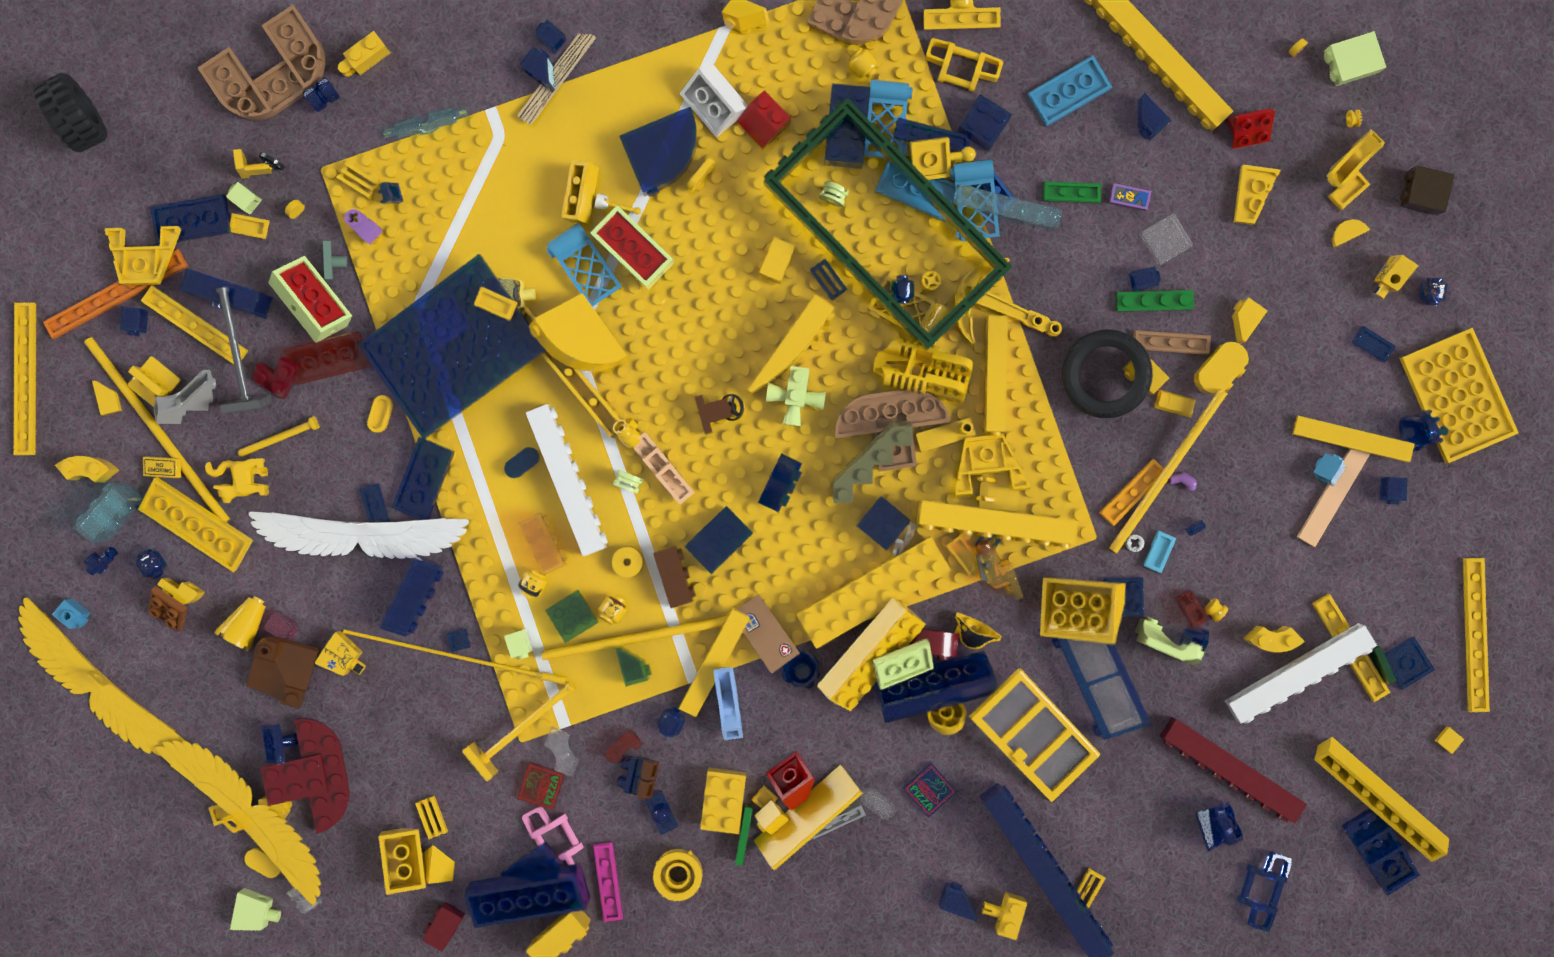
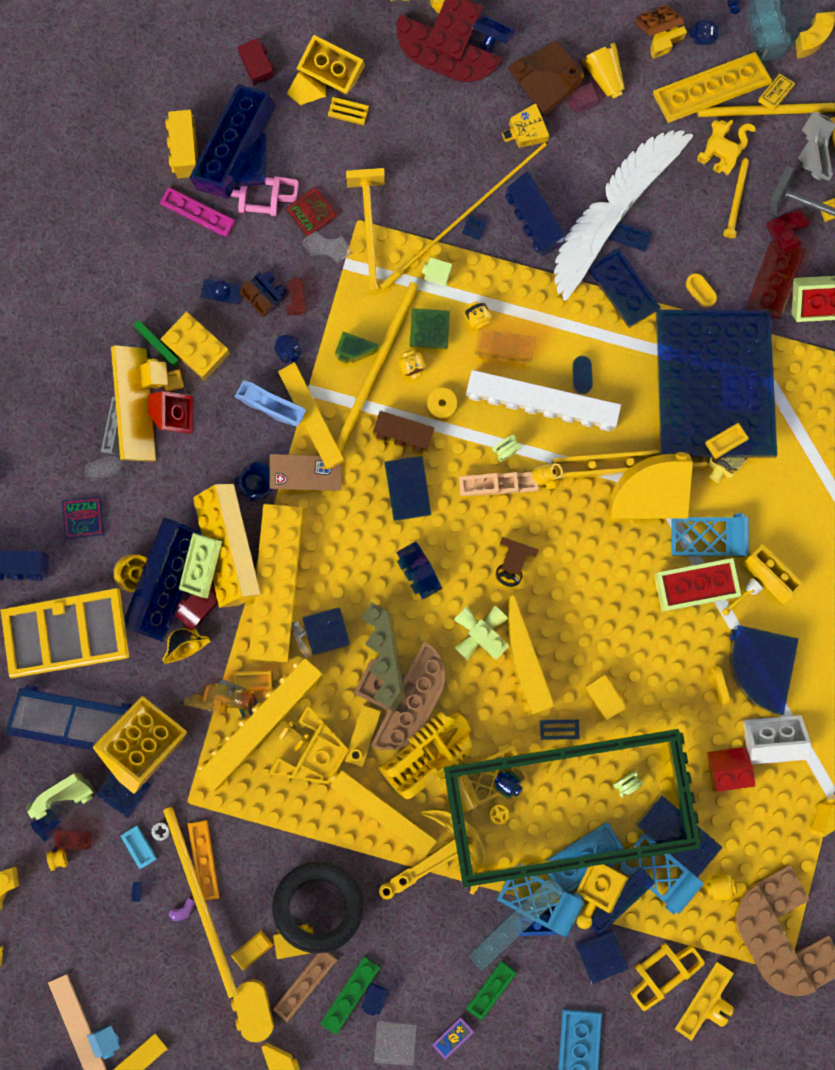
camera: 120 degrees right, 5 degrees down
yellow piece [653,849,703,901] -> none

